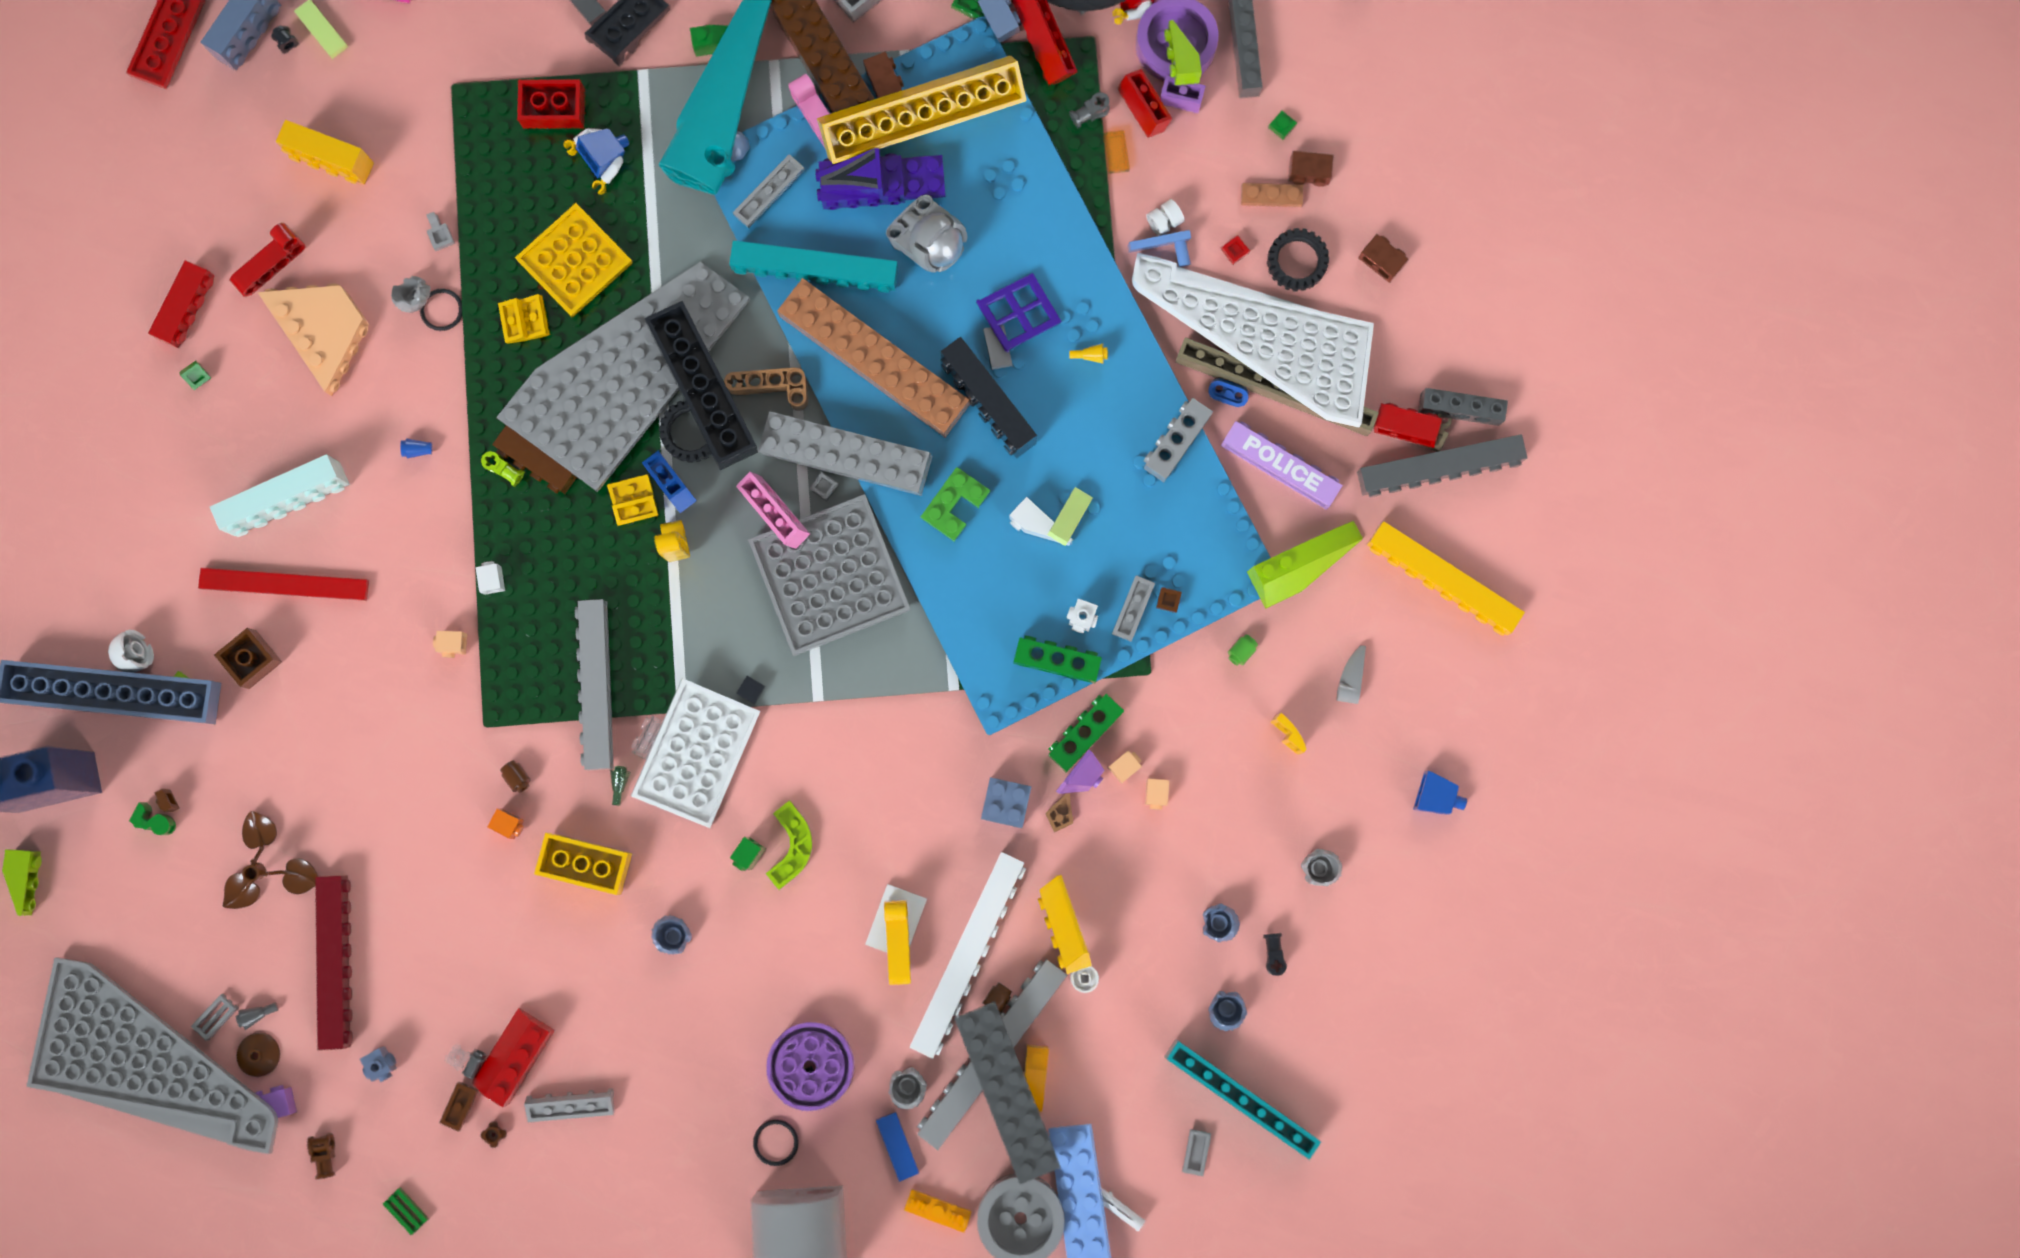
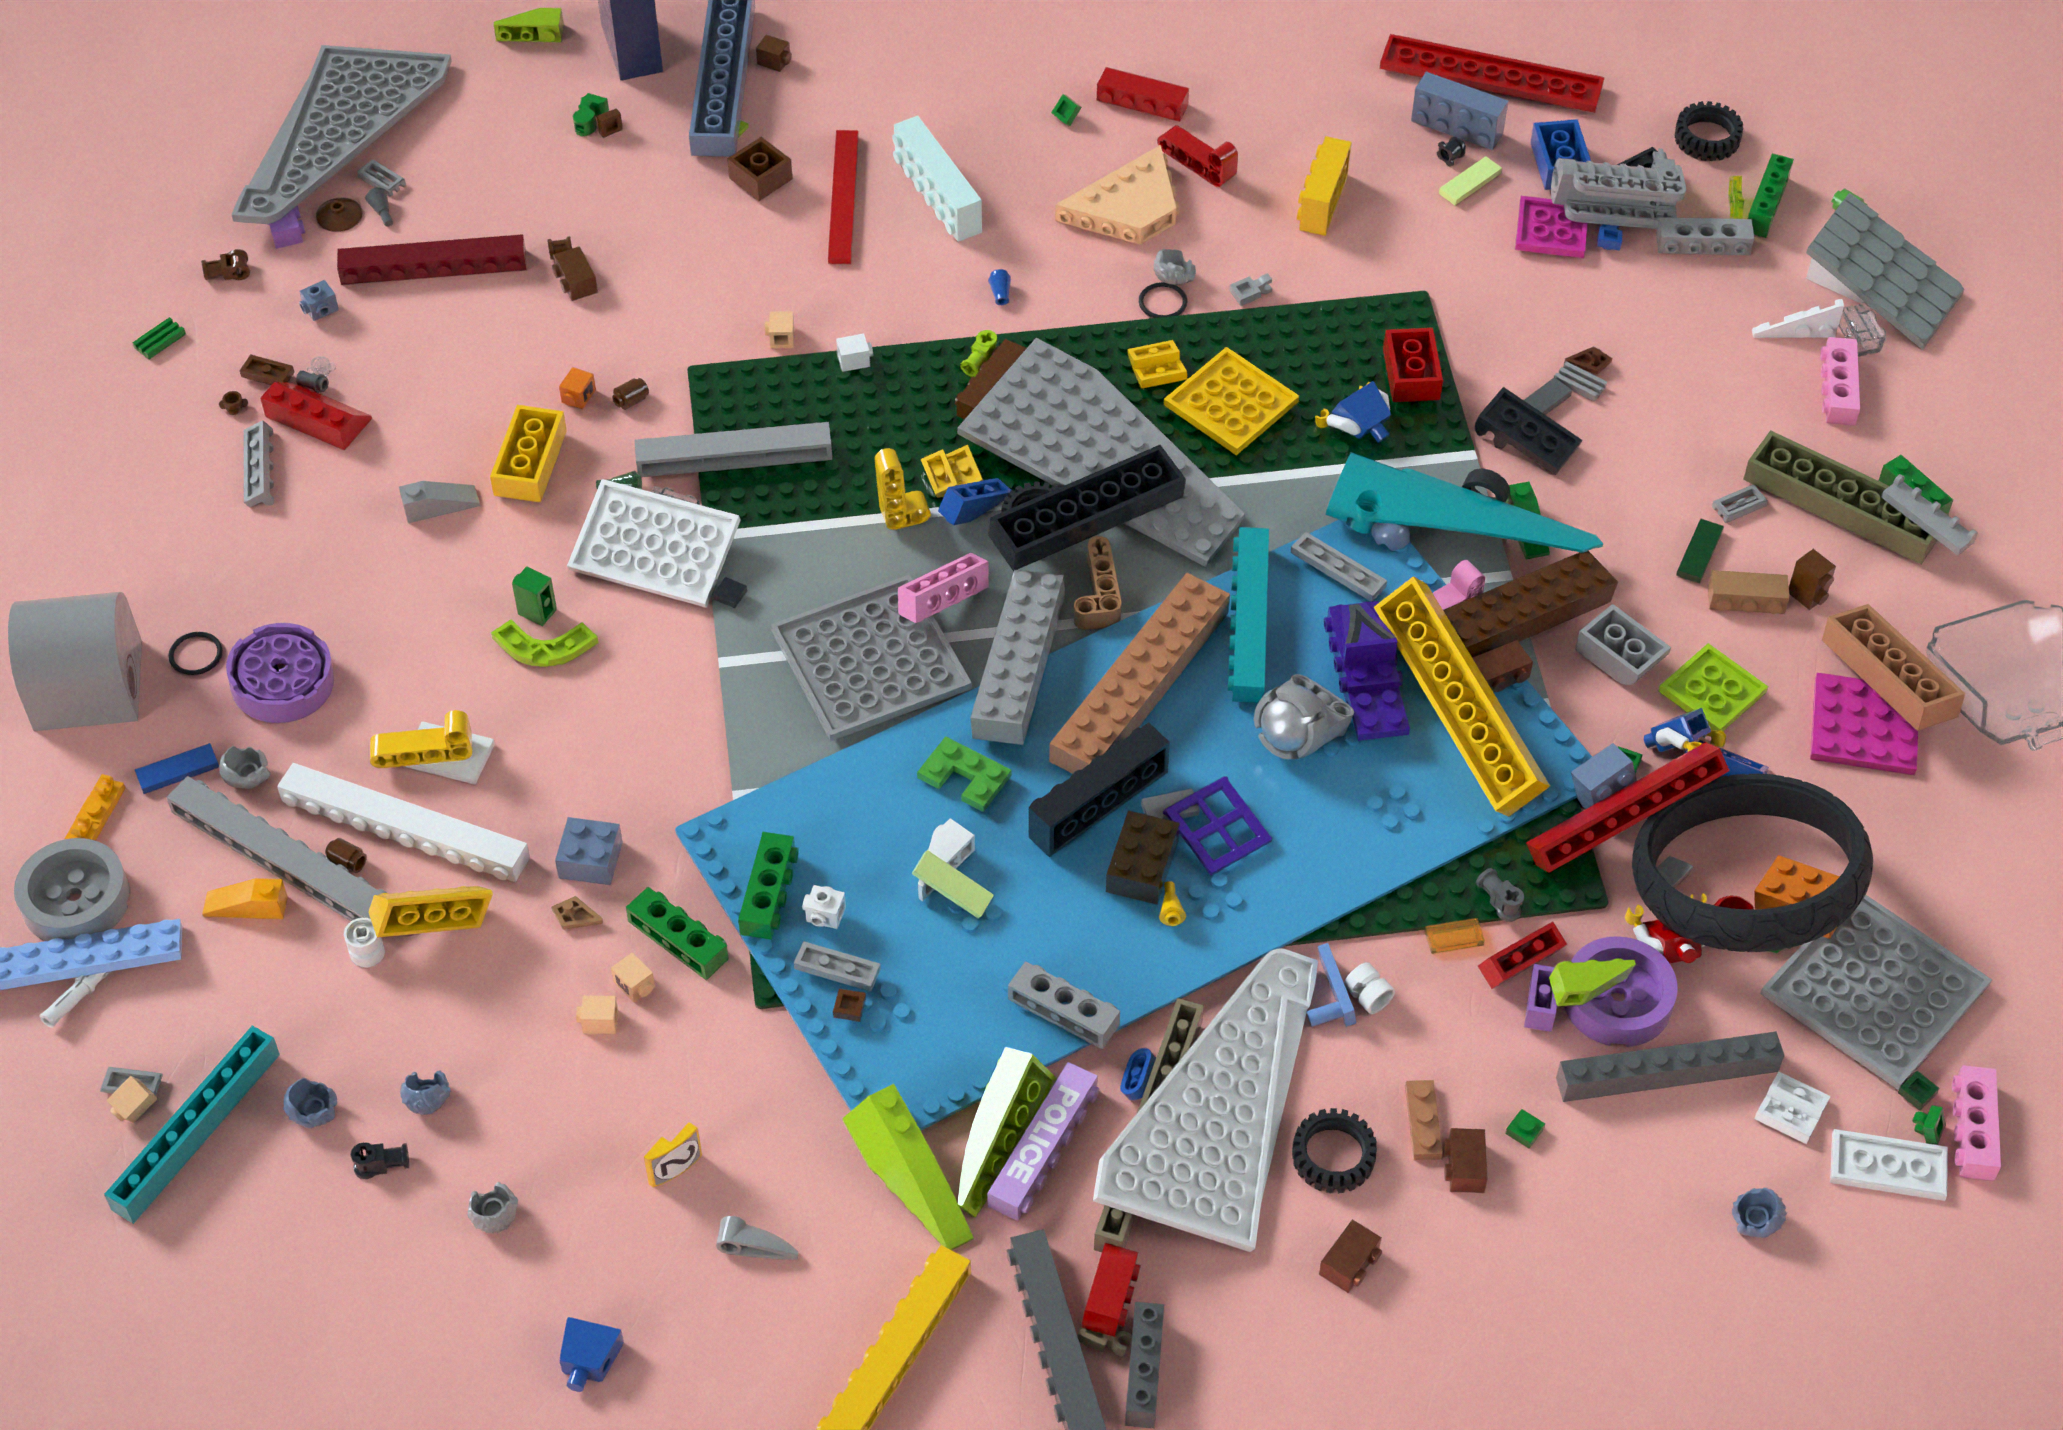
camera: 90 degrees right, 30 degrees down
white cylinder [108,629,154,673] -> none
reddish brown plant [222,811,318,909] -> none
sand blue hair [651,915,692,955] -> none
light grey tile [809,472,839,501] -> none
dark grey brick [955,1001,1061,1184] -> none
medium lavender slope [1056,750,1104,794] -> none
red plate [1221,235,1250,265] -> none
bright green brick [1228,634,1258,666] -> none
none -> light nougat brick [106,1076,158,1123]
none -> light grey slope [399,481,480,523]
none -> reddish brown bush [547,236,572,260]
none -> reddish brown brick [552,246,598,301]
none -> reddish brown brick [756,34,792,72]
none -> lime wedge [958,1047,1057,1218]
none -> dark brown brick [1106,810,1180,905]
none -> black tyre [1462,468,1510,503]

